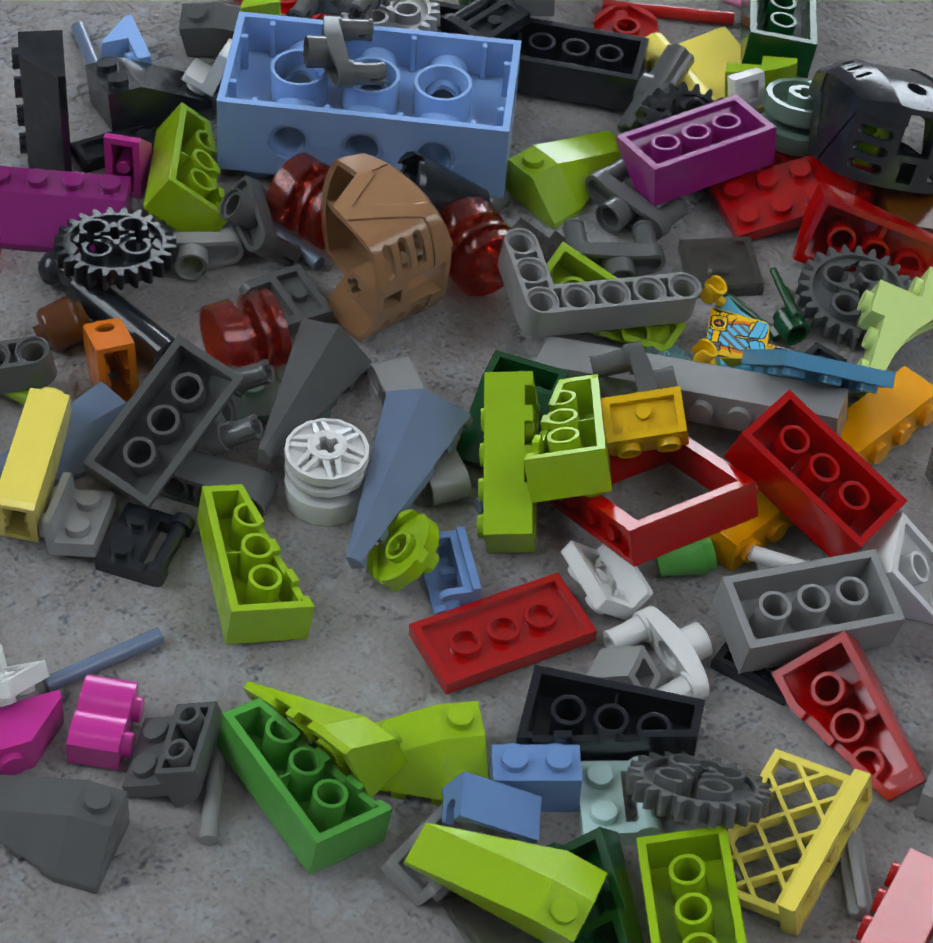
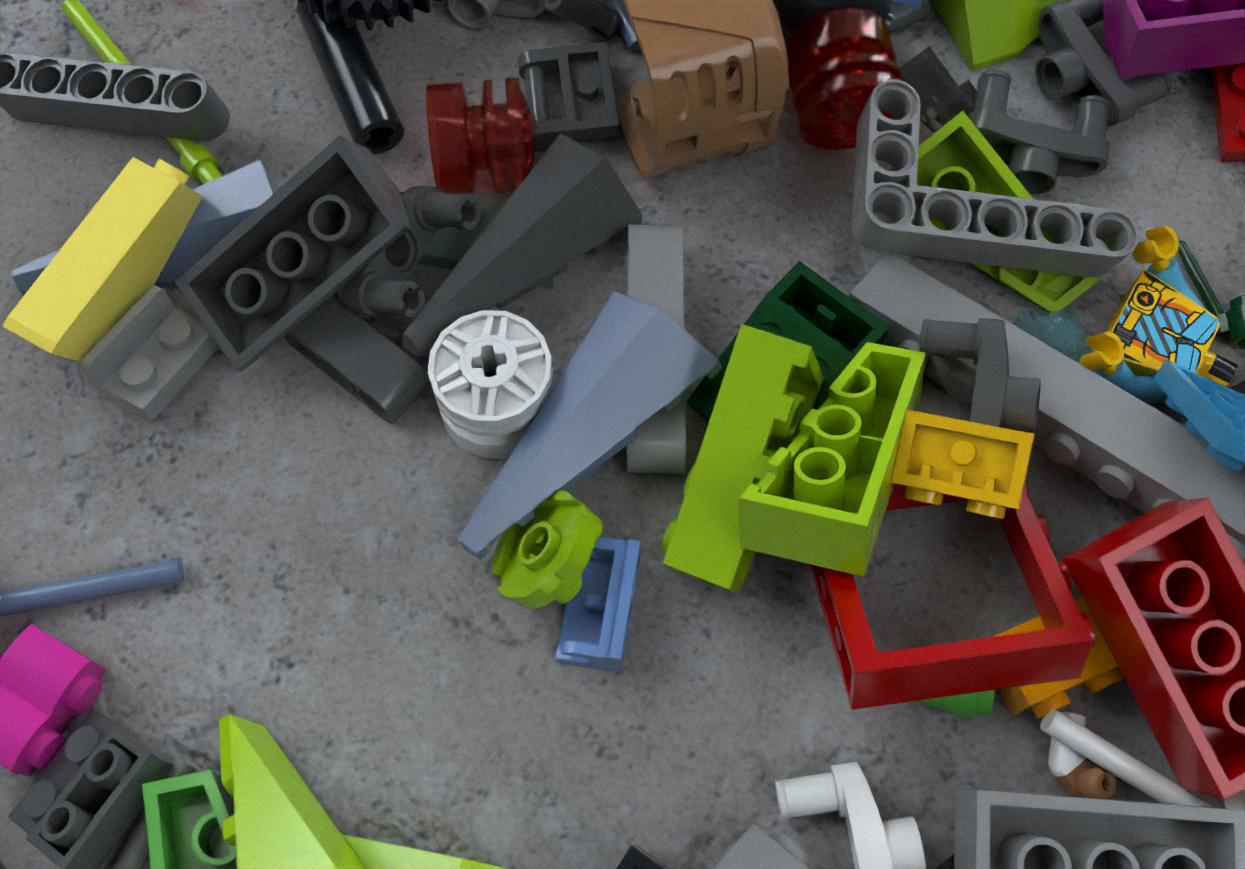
camera: 25 degrees right, 20 degrees up
reddish brown head [32,297,91,353] -> none
orange torso [82,318,139,402] -> none
black plate [95,502,196,587] -> none
lime wedge [197,484,315,645] -> none
red plate [409,572,597,695] -> none
white bracket [561,540,653,621] -> none
clear smoke tile [678,236,764,299] -> none

